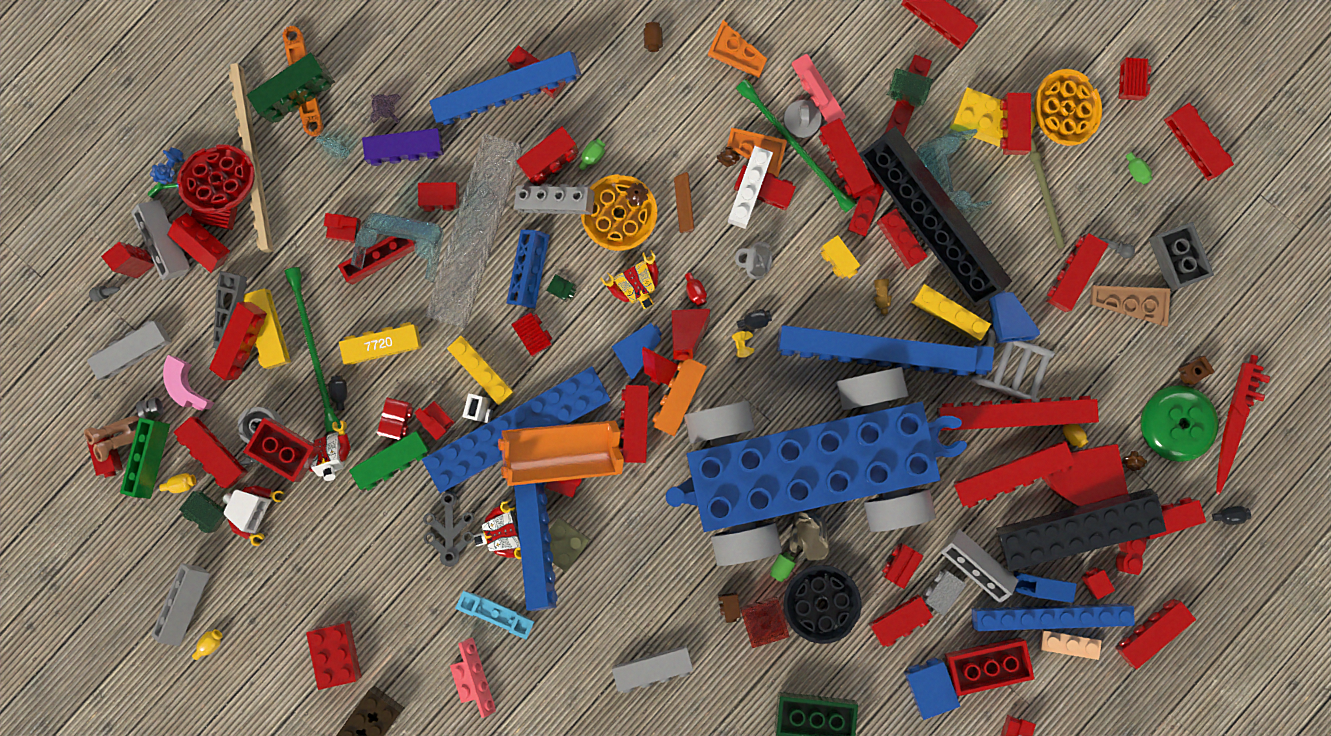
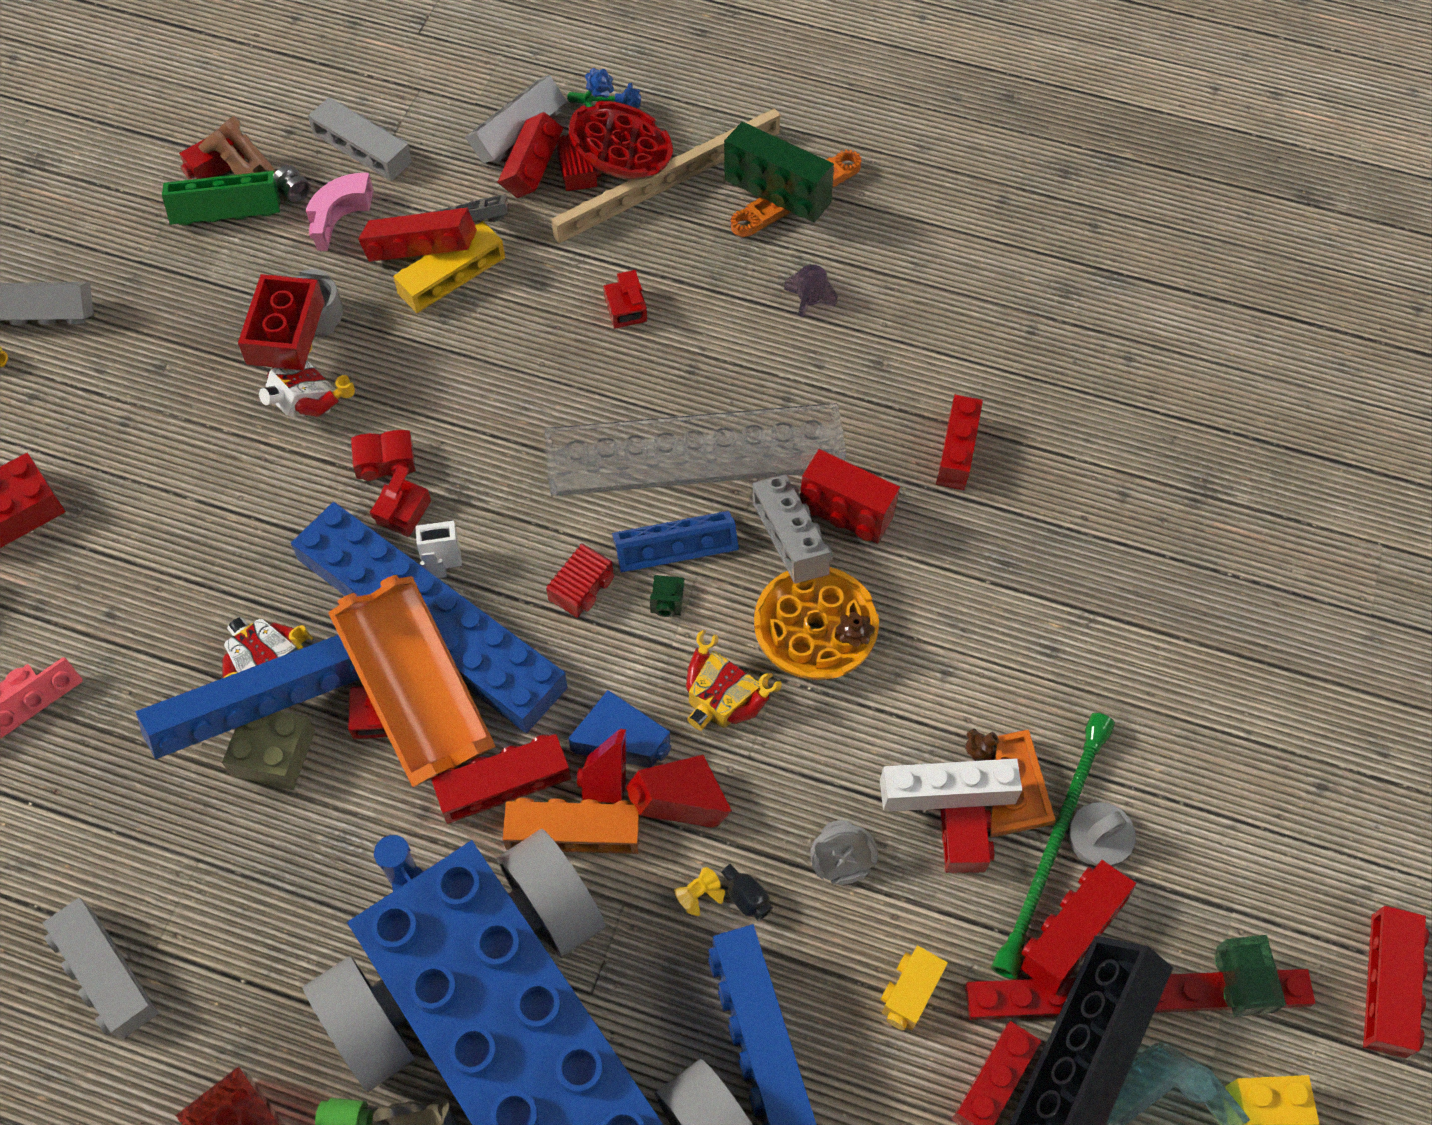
camera: 60 degrees right, 25 degrees down
dark grey bar [89,286,121,302] -> none
red brick [101,241,155,279] -> none
yellow plant [159,473,197,493] -> none
red brick [173,416,248,489] -> none
clear green brick [179,490,227,533] -> none
white torso [223,485,285,546] -> none
green hose [284,267,341,433] -> none
clear light blue plant [316,135,350,159] -> none
black plant [328,375,348,411] -> none
red brick [338,228,419,285] -> none
yellow brick [339,322,422,365] -> none
green brick [349,431,431,491] -> none
clear light blue windscreen [351,212,444,283] -> none
dark purple brick [362,128,444,166] -> none
red brick [418,182,459,212] -> none
dark grey plant [423,491,474,567] -> none
blue brick [429,51,582,126] -> none
yellow brick [447,336,515,406] -> none
medium azure slope [455,590,534,639] -> none
bright green plant [578,138,606,171] -> none
reddish brown brick [643,22,663,52] -> none
dark orange slope [674,172,694,233] -> none
red plant [684,272,707,307] -> none
orange wing [708,20,767,78] -> none
reddish brown brick [718,592,741,623] -> none
coral bracket [791,54,846,124] -> none
pearl gold piece [874,278,893,316] -> none

